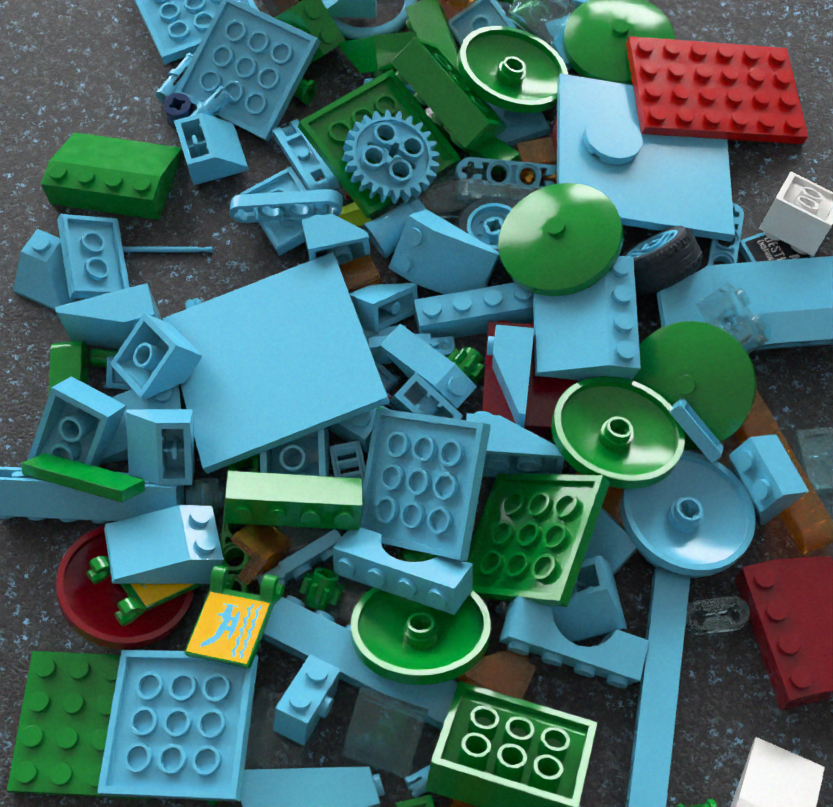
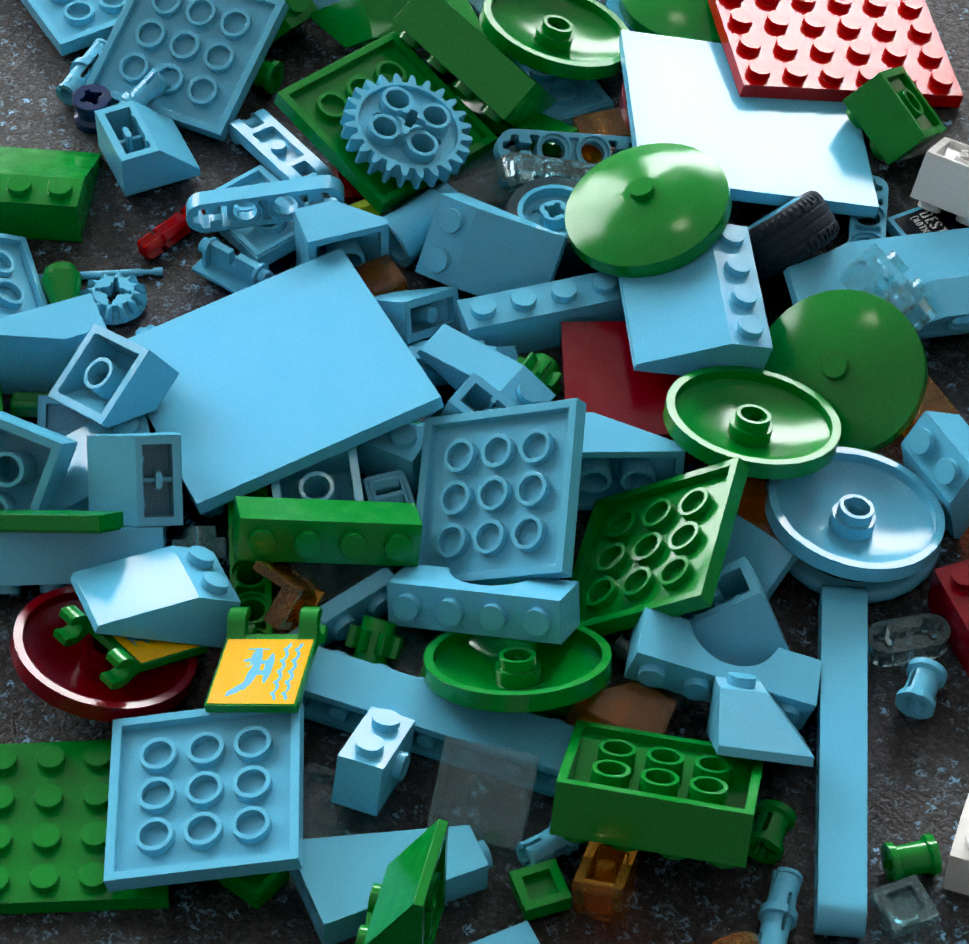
camera: 10 degrees left, 15 degrees down
medium azure slope [487,325,534,428] -> none
medium azure tile [583,113,642,165] -> none
medium azure tile [669,398,724,463] -> none
none -> green cone [40,261,82,304]
none -> medium azure gear [81,270,148,325]
none -> red axle [137,206,205,260]
none -> medium azure hinge [191,237,275,293]
none -> medium azure slope [706,672,814,767]
none -> green bush [748,799,797,864]
none -> green slope [843,66,947,165]
none -> medium azure bush [895,657,948,720]

